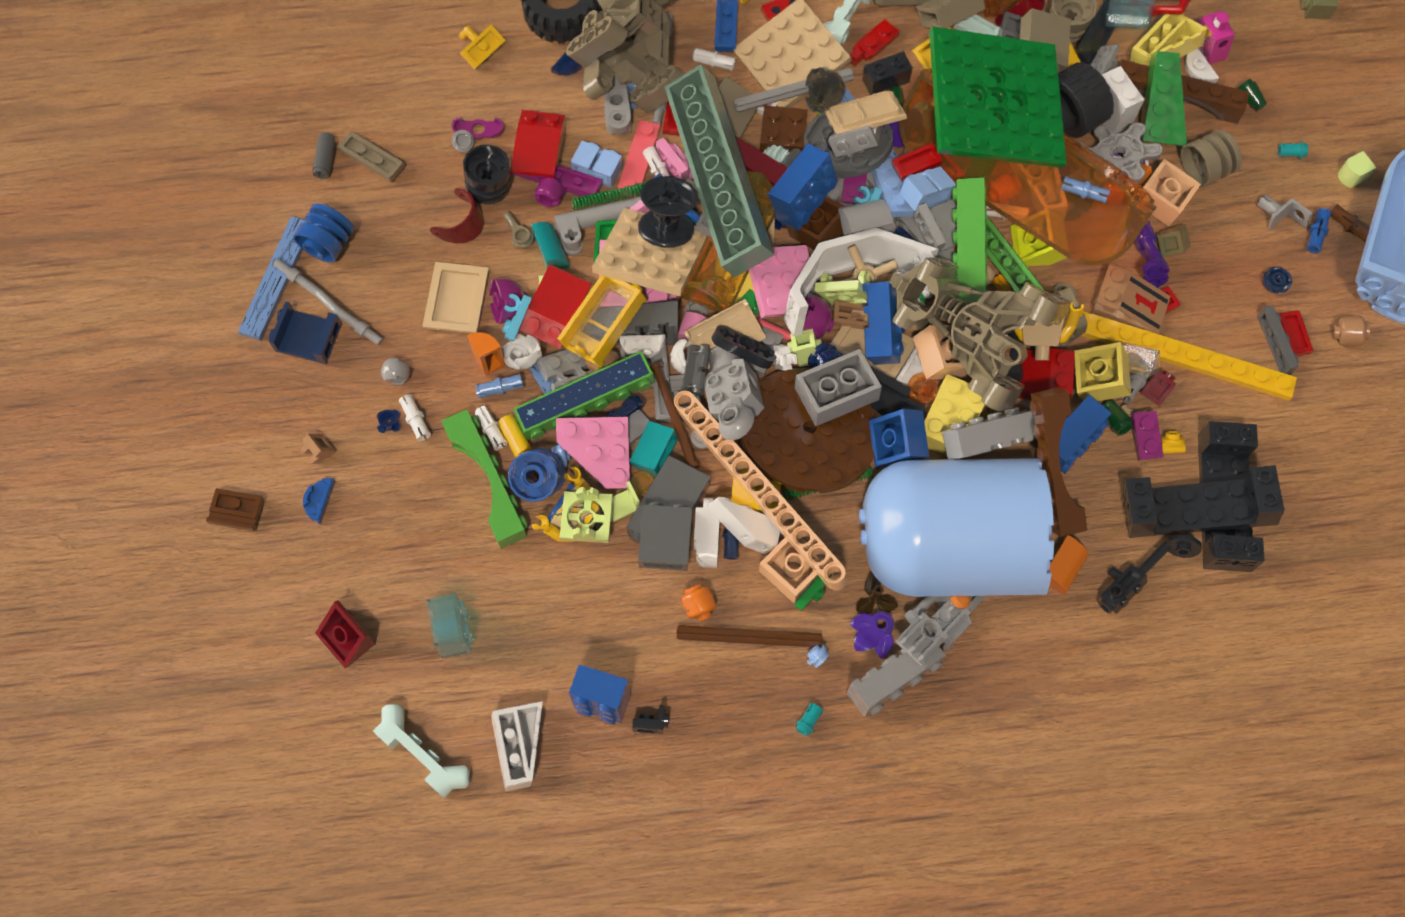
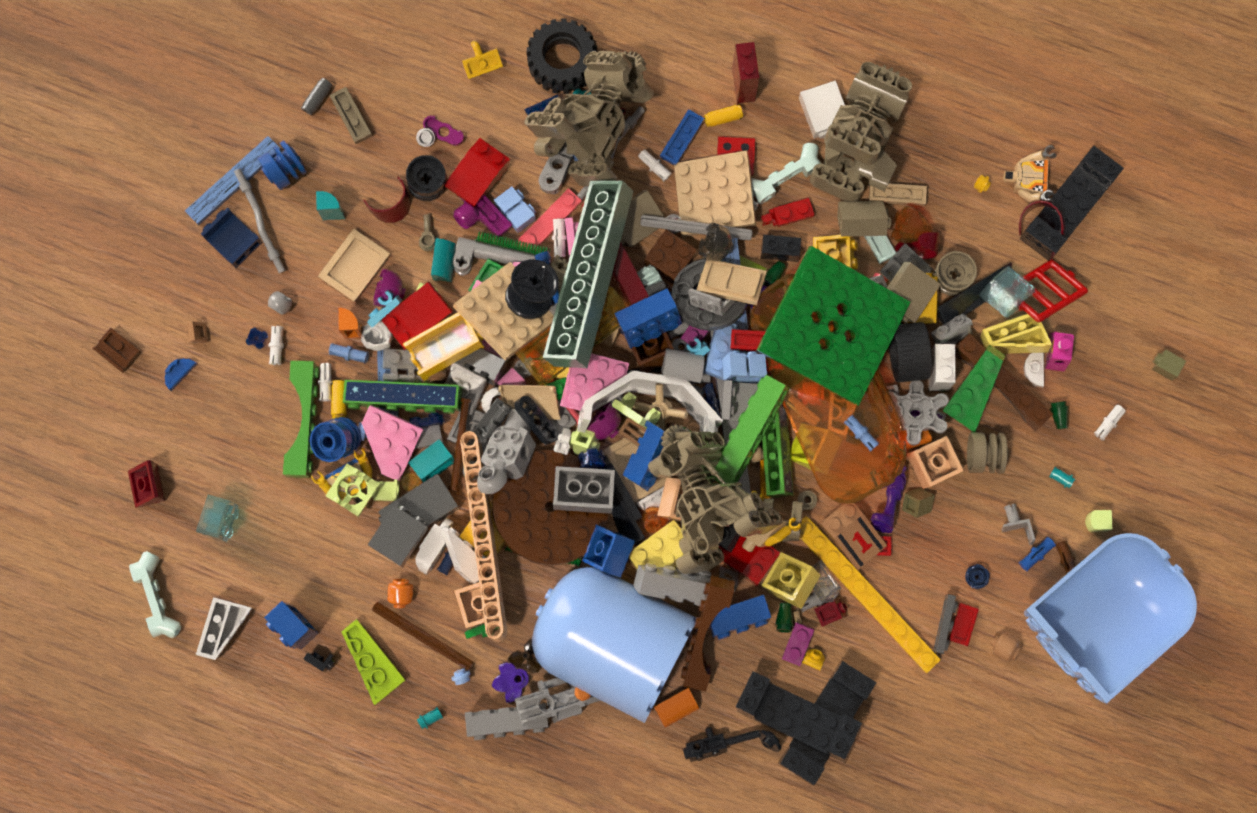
camera: 30 degrees right, 10 degrees up
none -> teal brick [316,191,345,220]
none -> lime wing [341,619,406,706]
none -> white axle [1094,405,1126,441]

